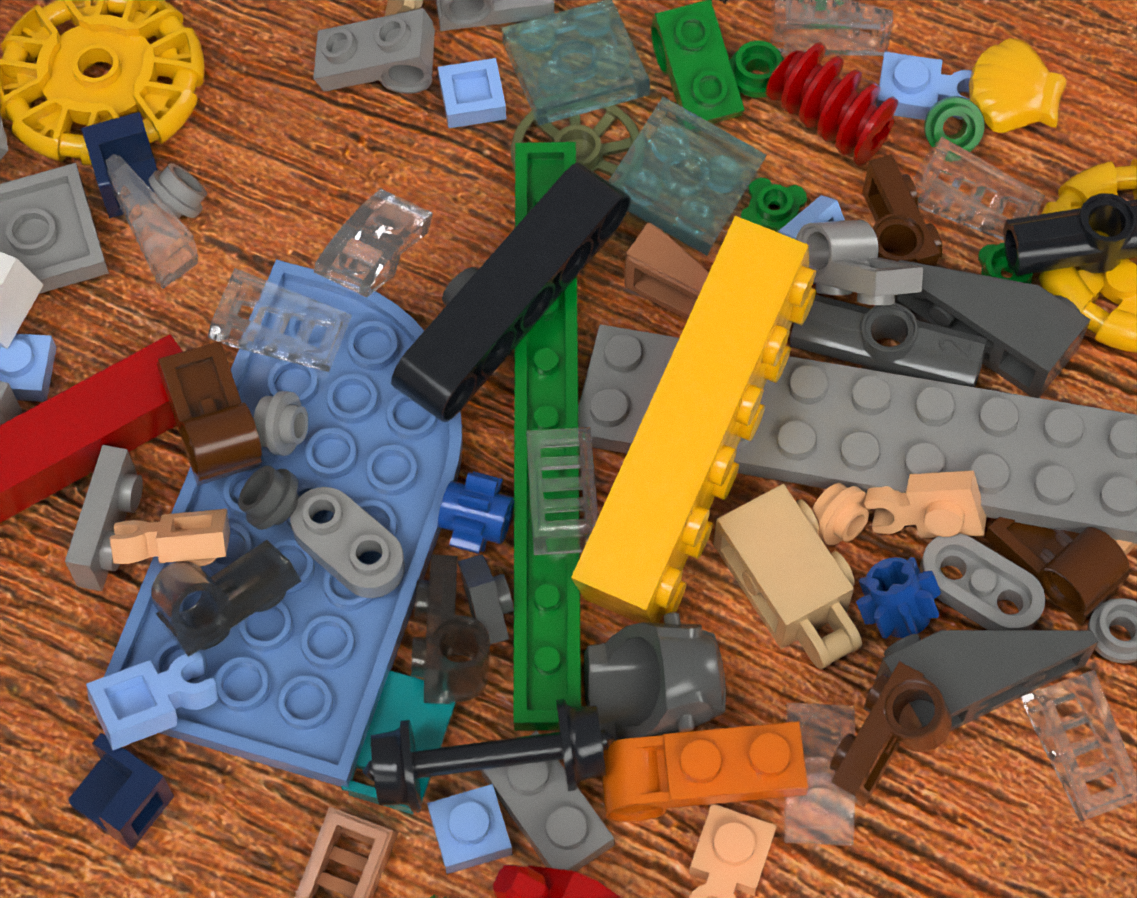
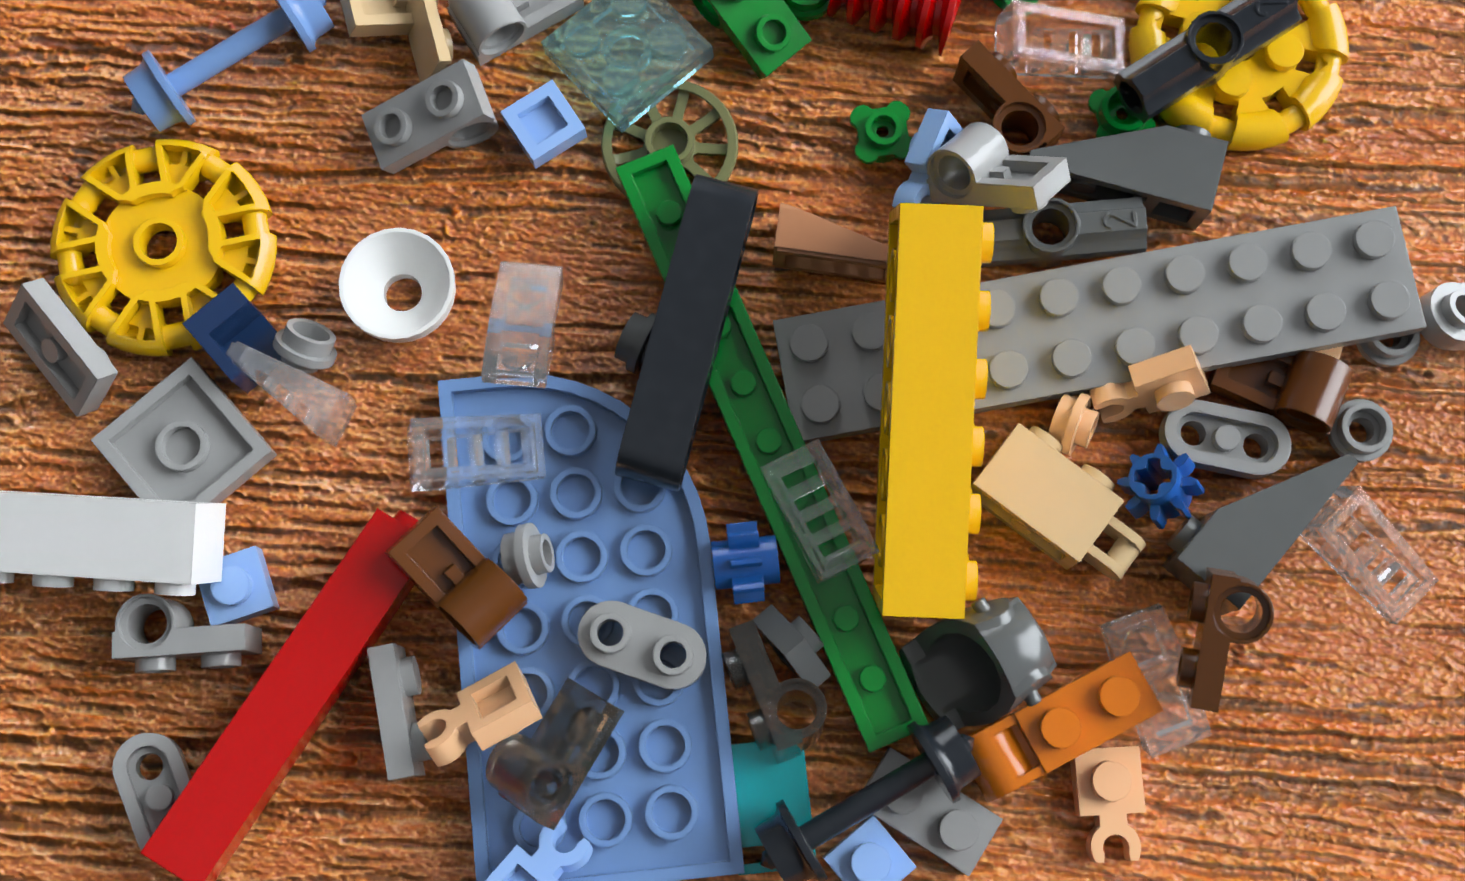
camera: 25 degrees left, 15 degrees up
dark grey plate [238,466,299,530] -> none
clear light blue plate [609,97,767,256] -> none
none -> white piece [339,228,456,343]

